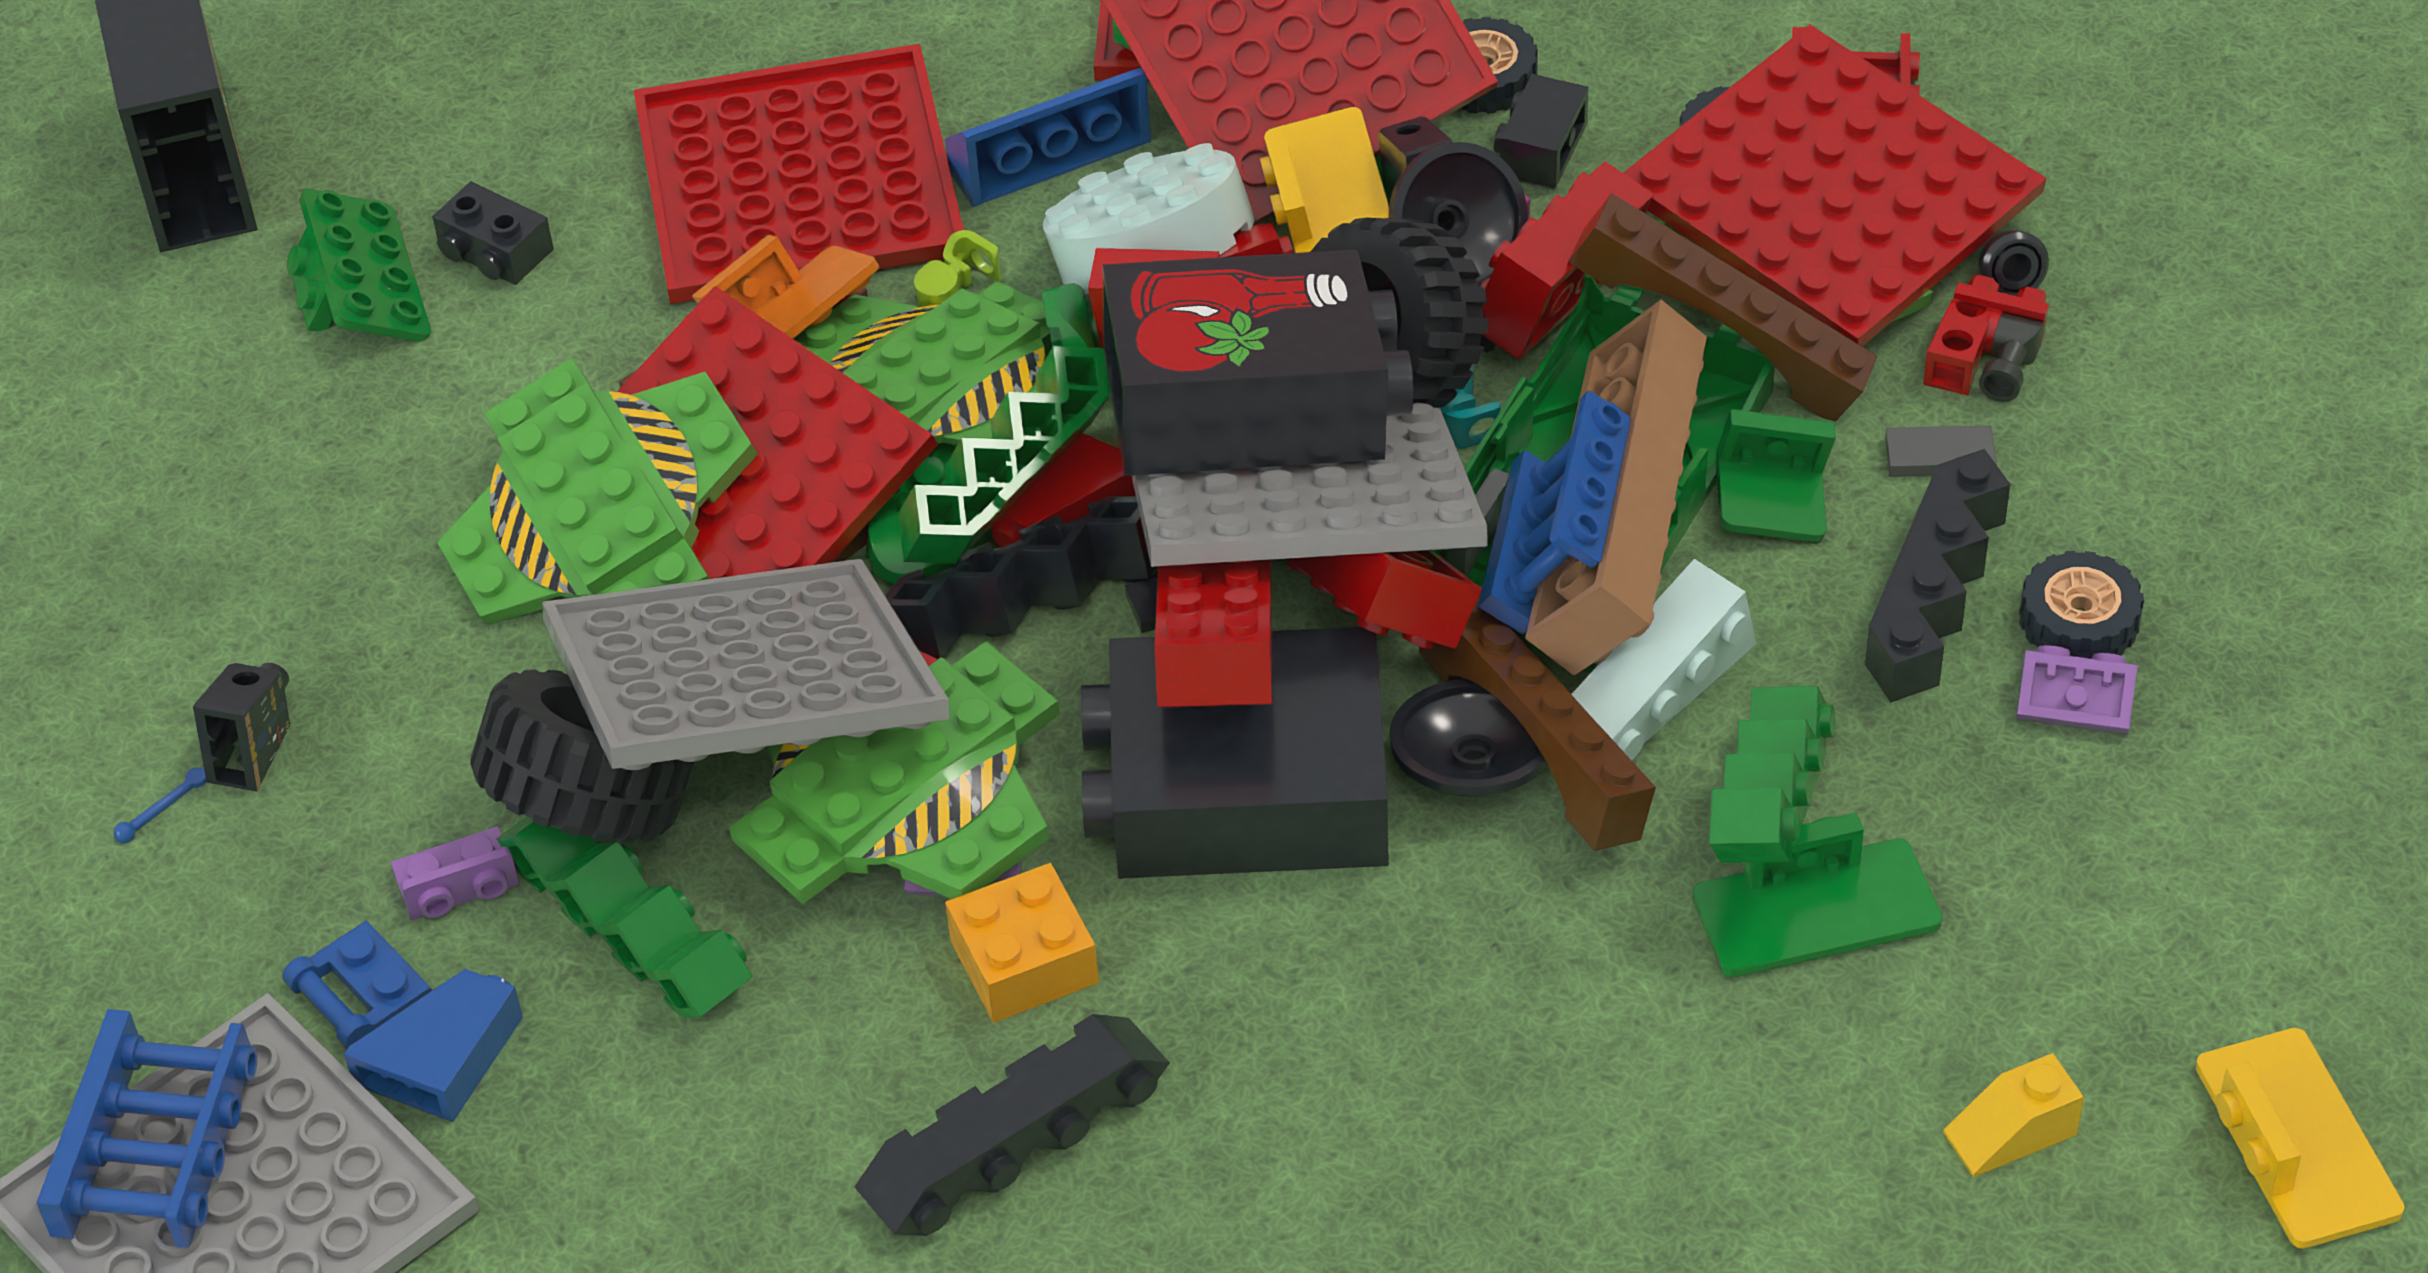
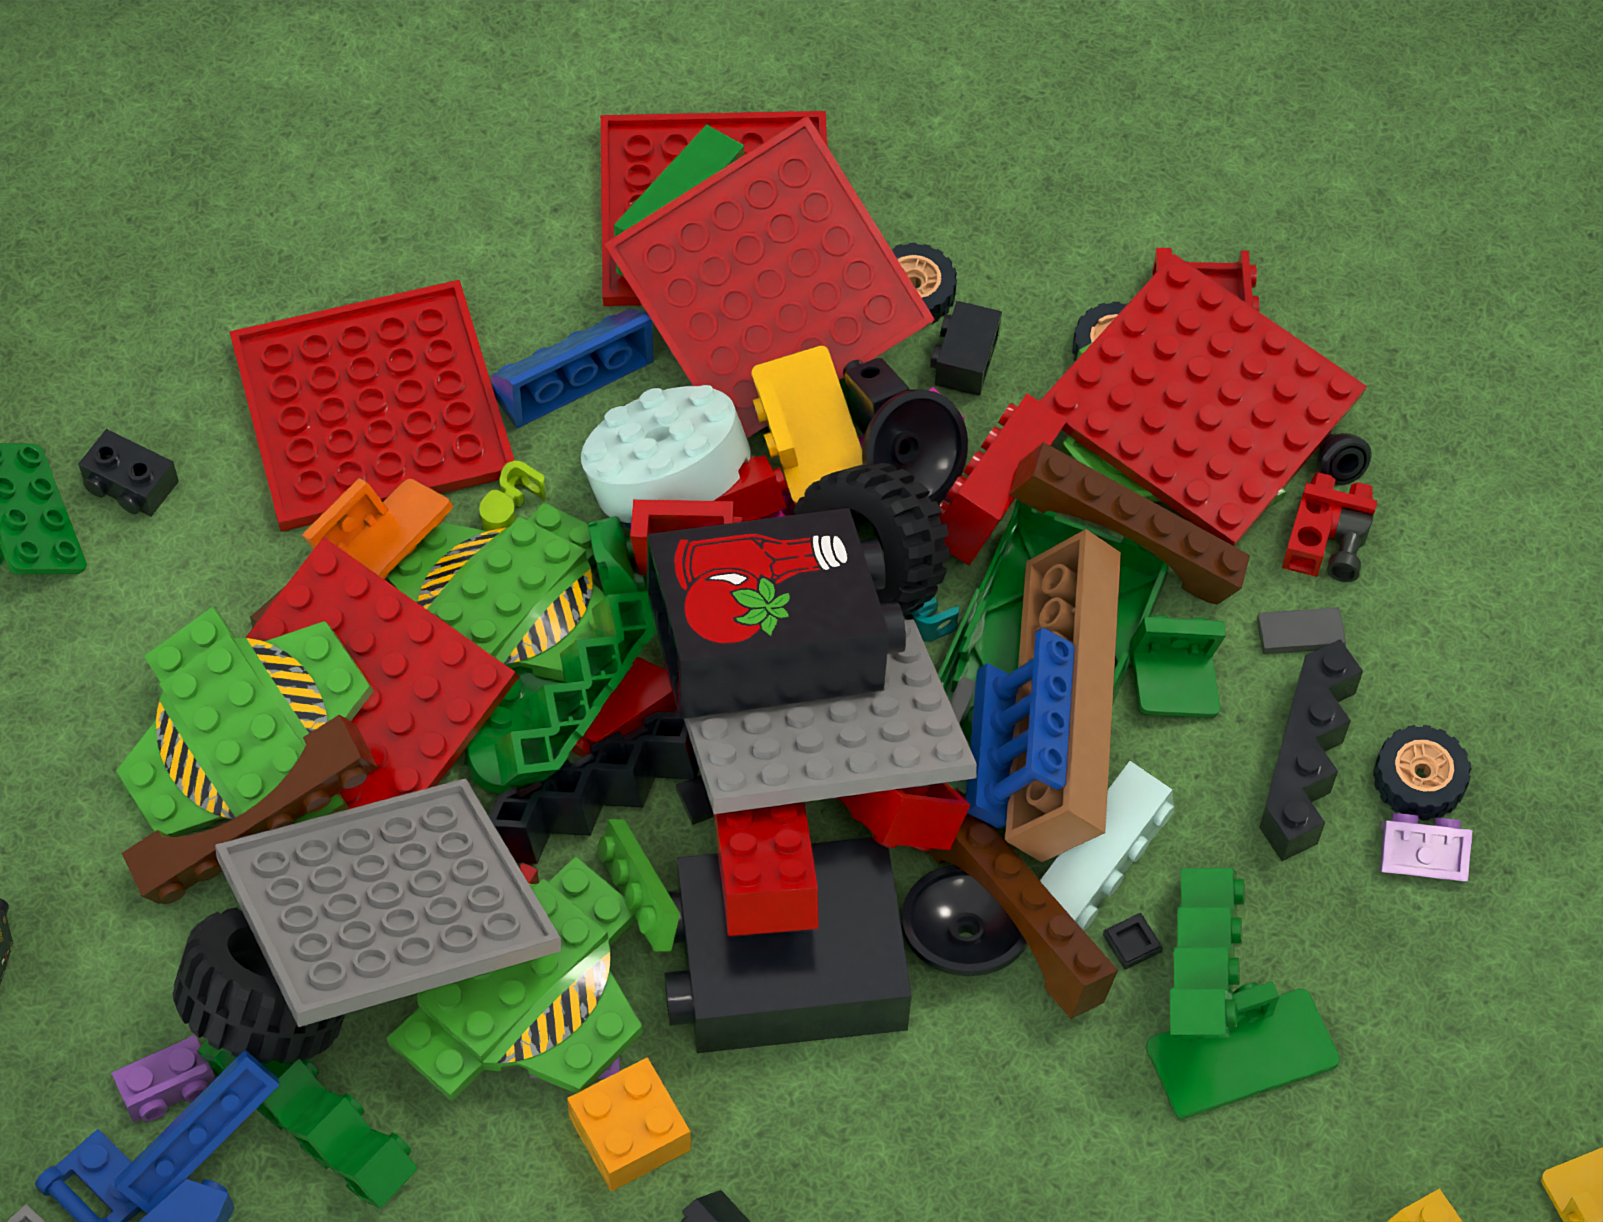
camera: 10 degrees left, 10 degrees up
none -> blue plate [114,1050,280,1214]
none -> reddish brown arch [122,714,378,904]
none -> bright green plate [598,819,680,951]
none -> black tile [1103,913,1163,970]

